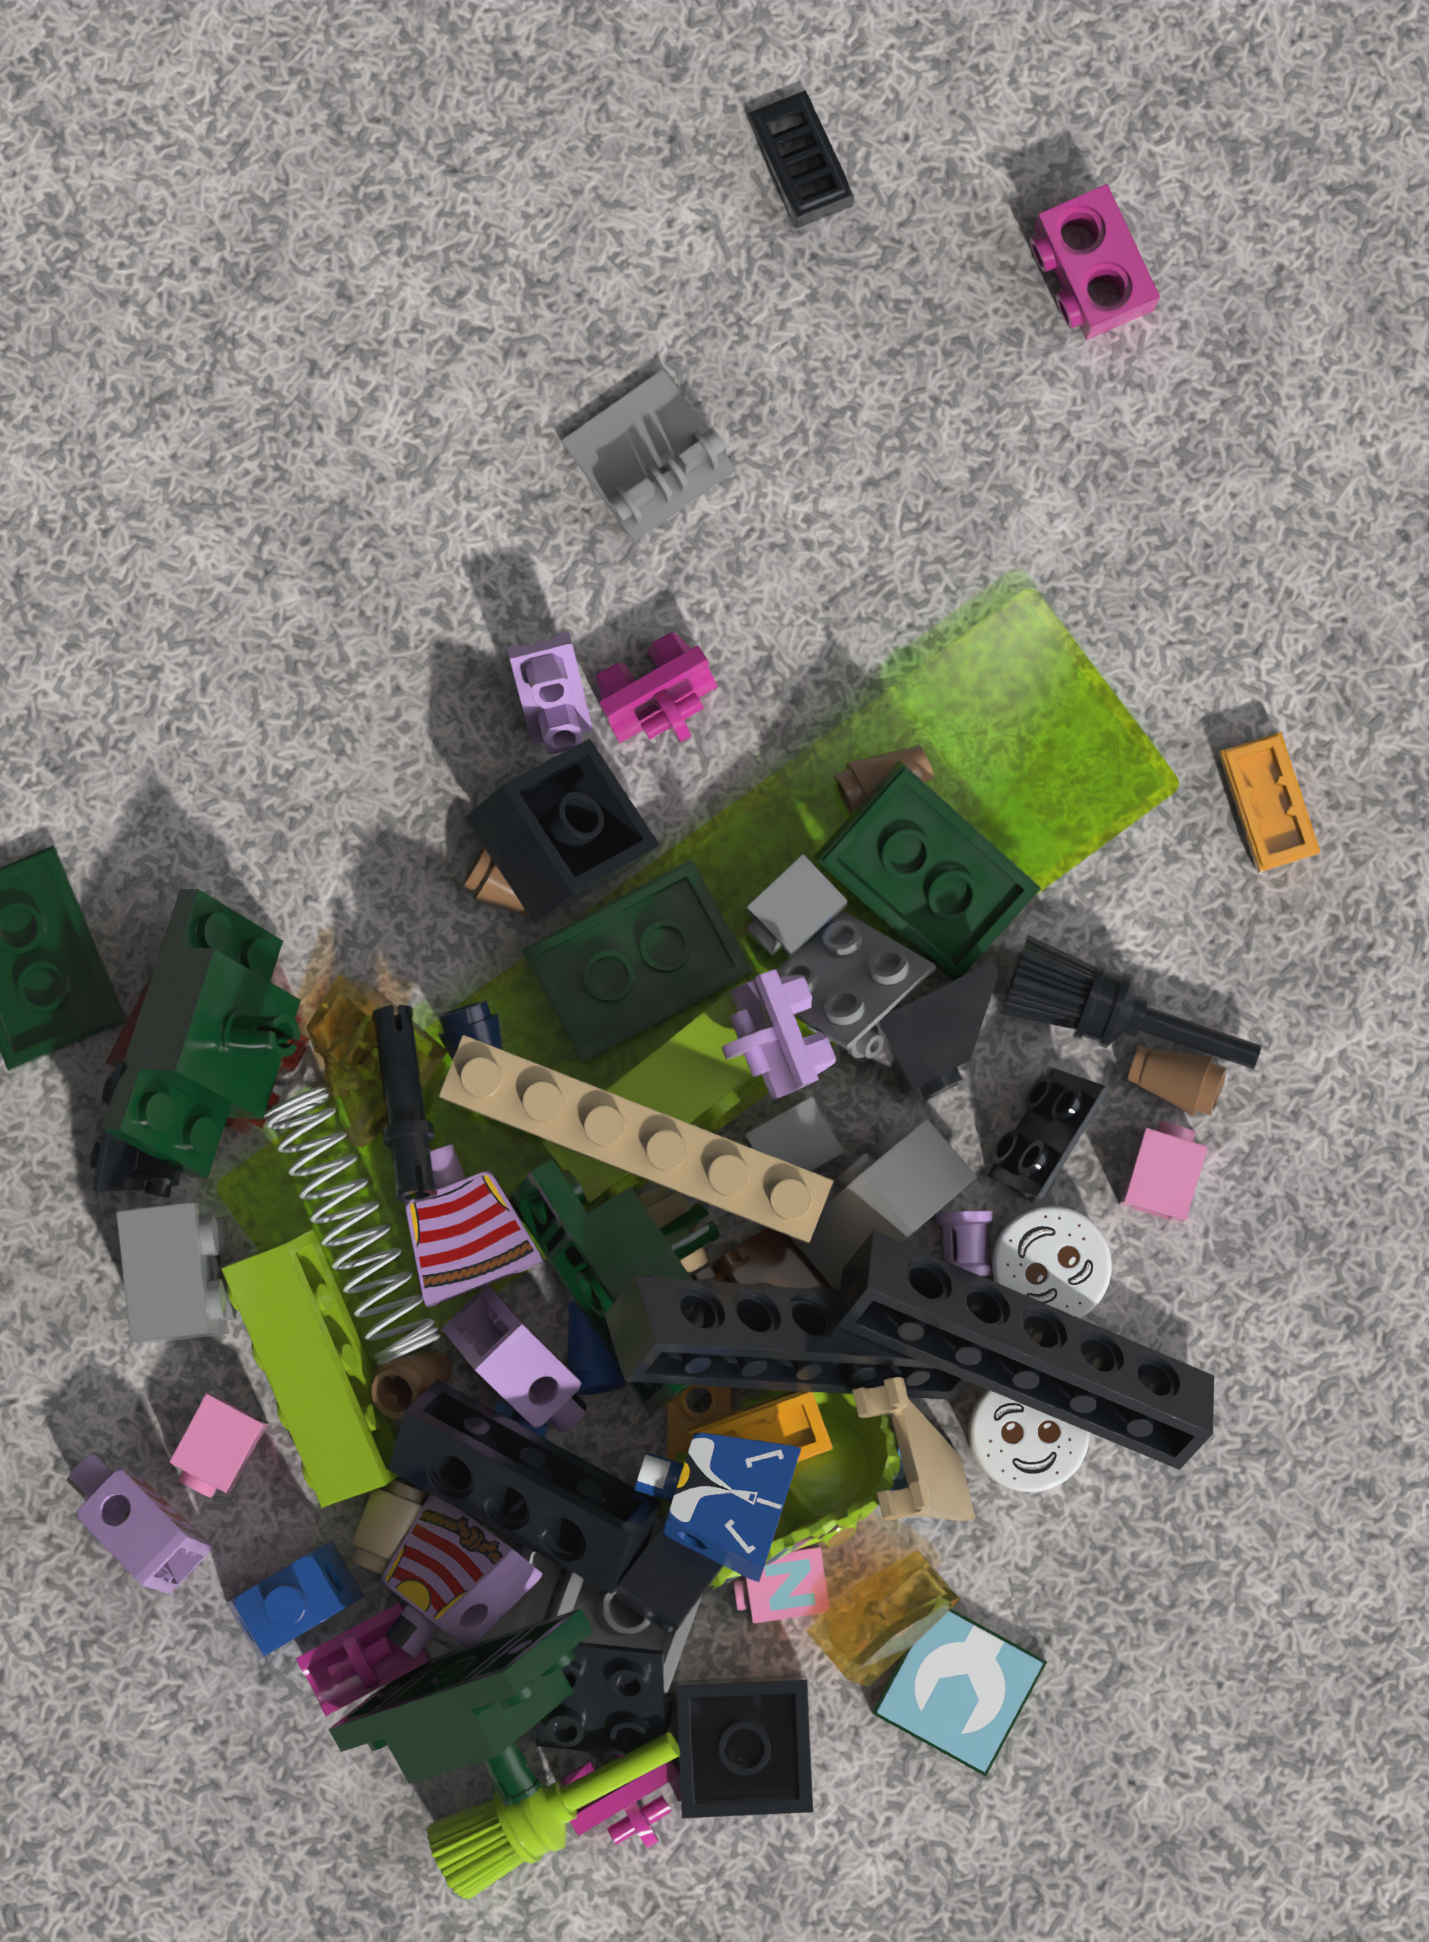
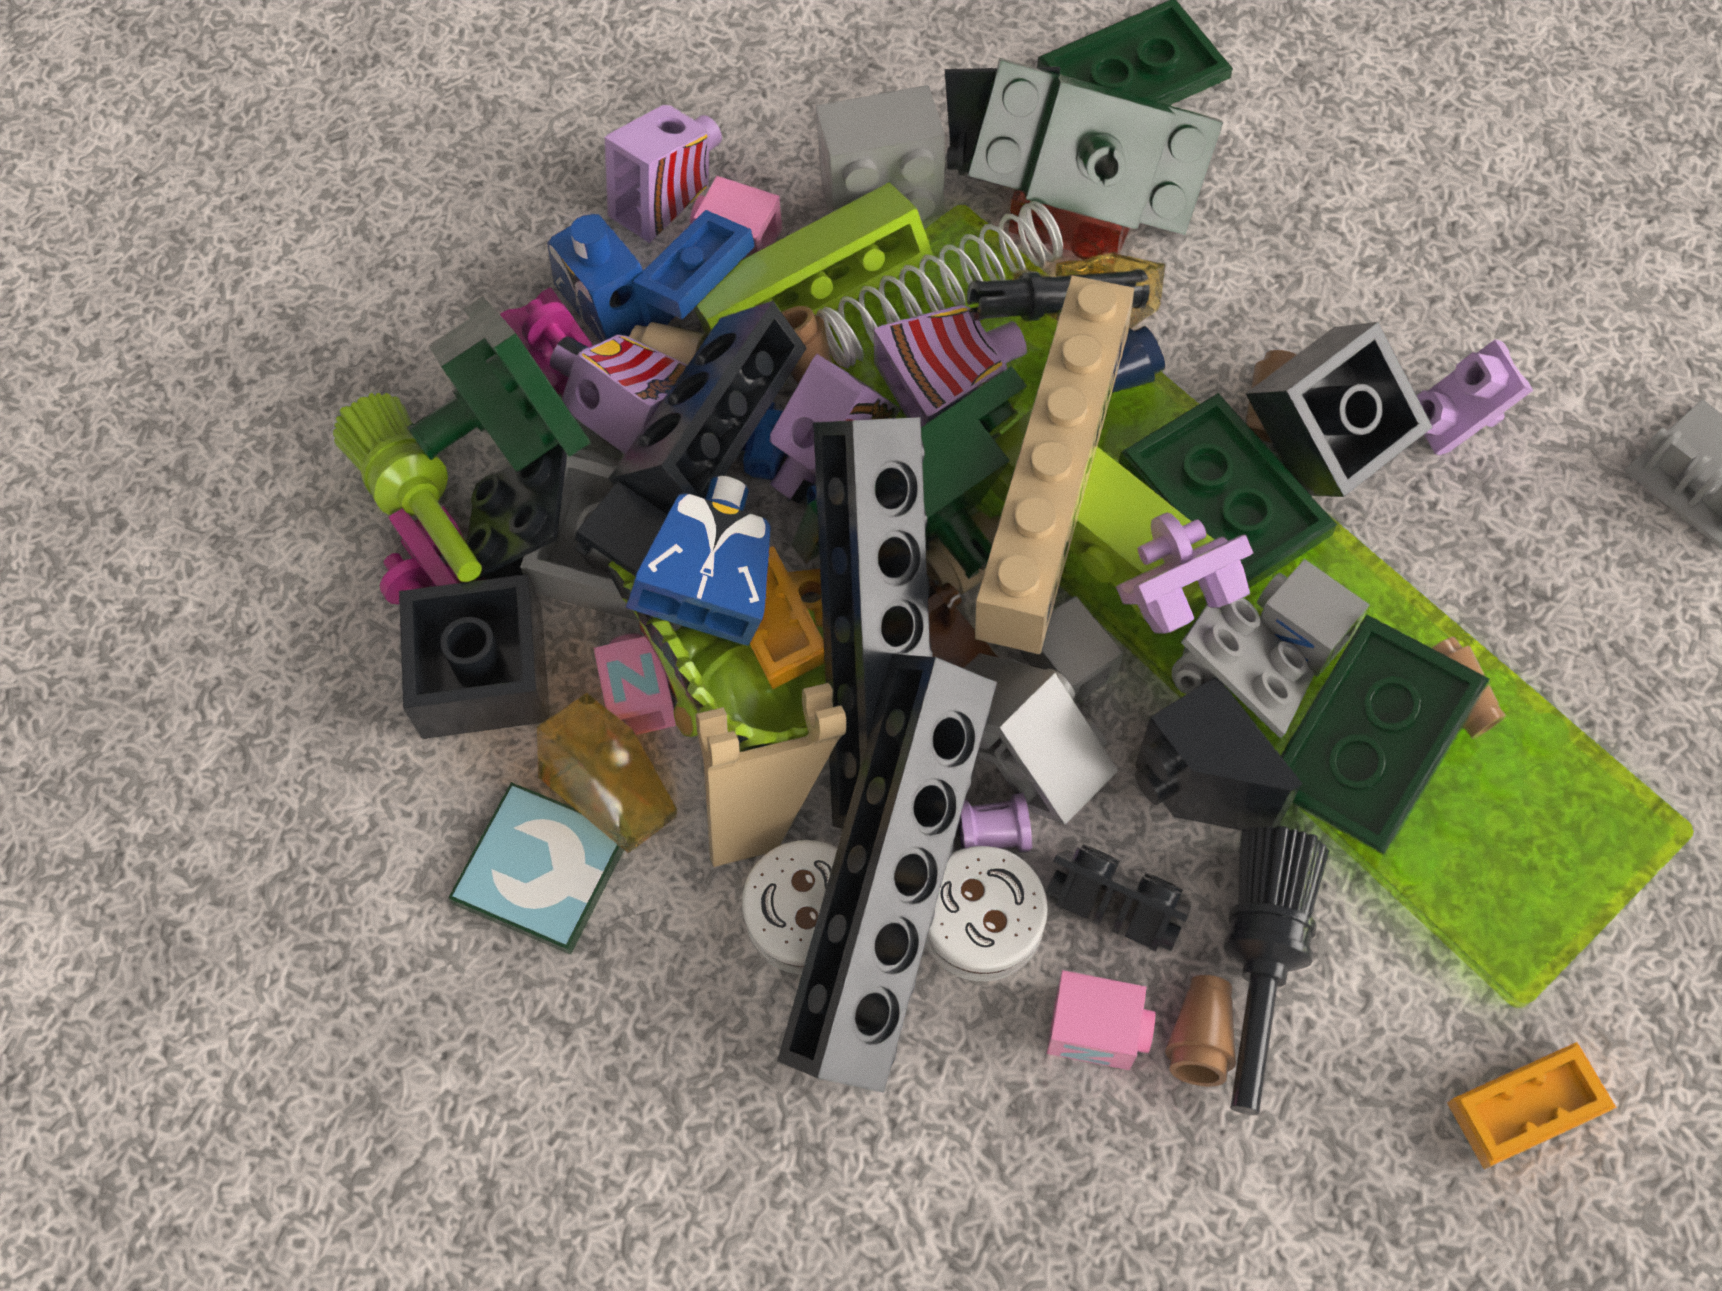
camera: 90 degrees right, 20 degrees down
dark pink hips [596,632,718,744] -> none
none -> blue panel [632,210,755,327]

